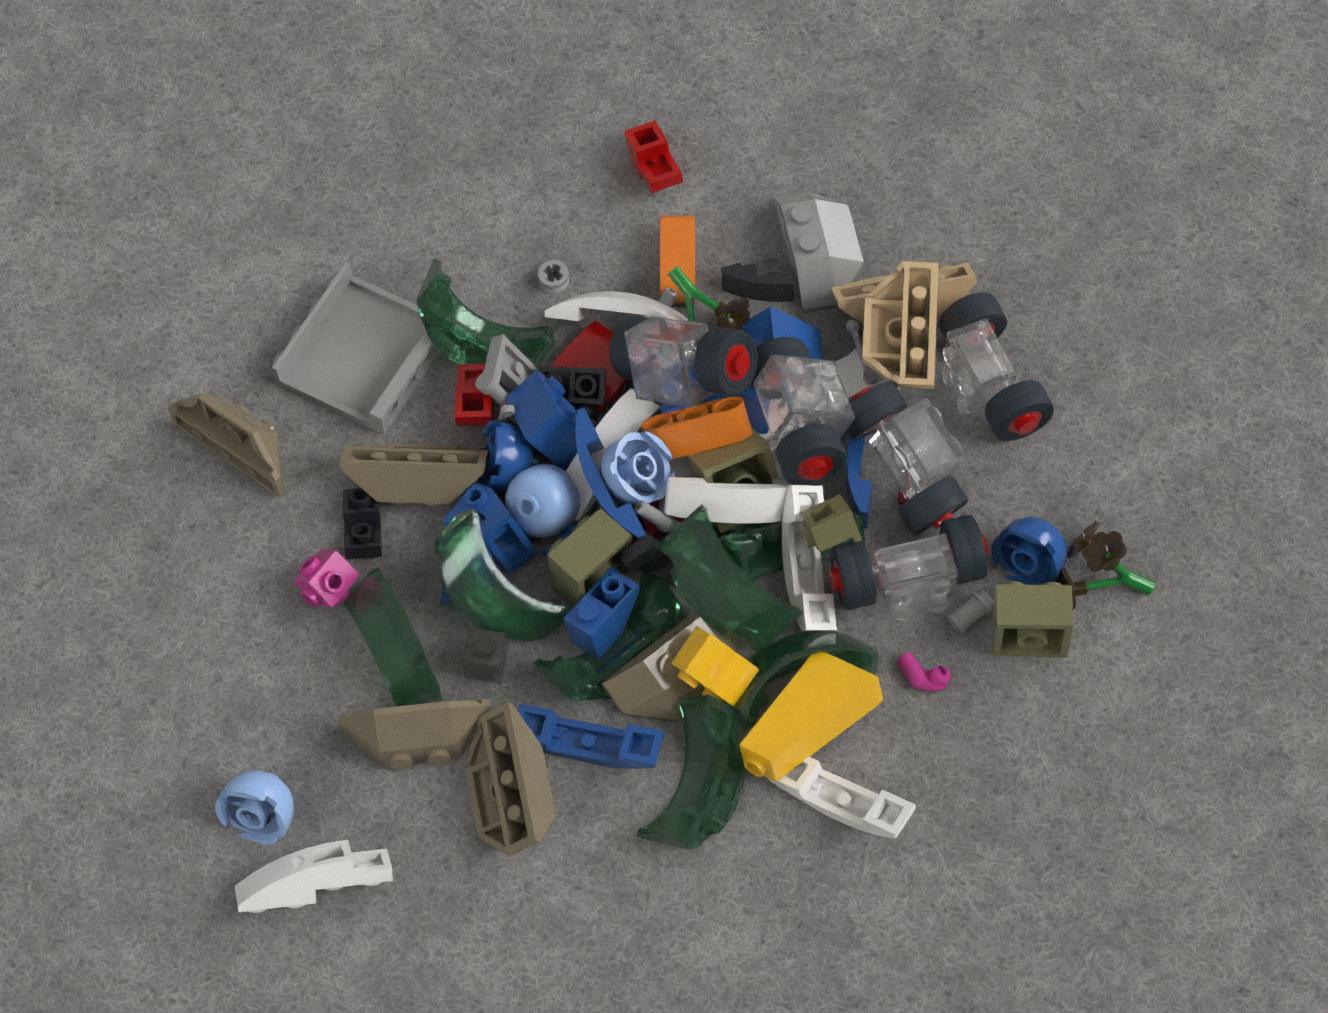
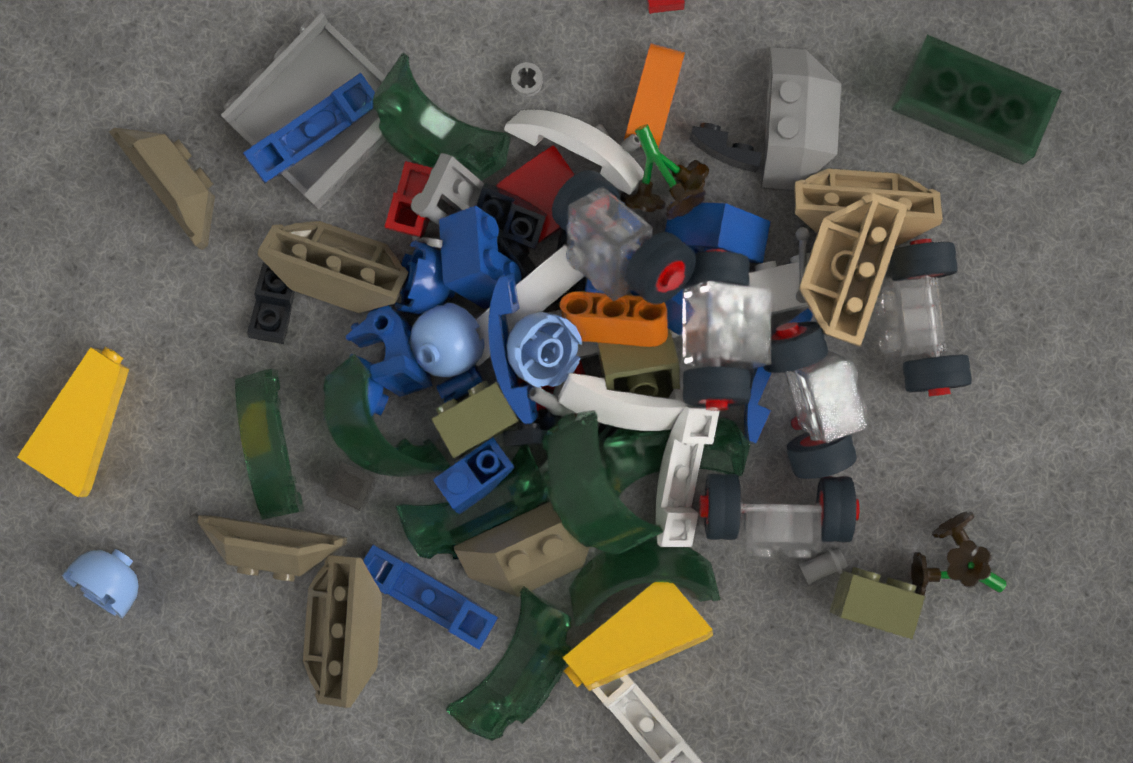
camera: 10 degrees right, 25 degrees up
white slope [235,840,393,913] -> none
dark pink brick [293,549,360,608] -> none
yellow brick [671,626,759,707] -> none
olive brick [799,495,862,552] -> none
dark pink arm [896,652,951,692] -> none
blue cylinder [991,516,1067,585] -> none
none -> yellow slope [17,346,129,497]
none -> blue slope [243,73,382,184]
none -> clear green brick [891,34,1062,165]

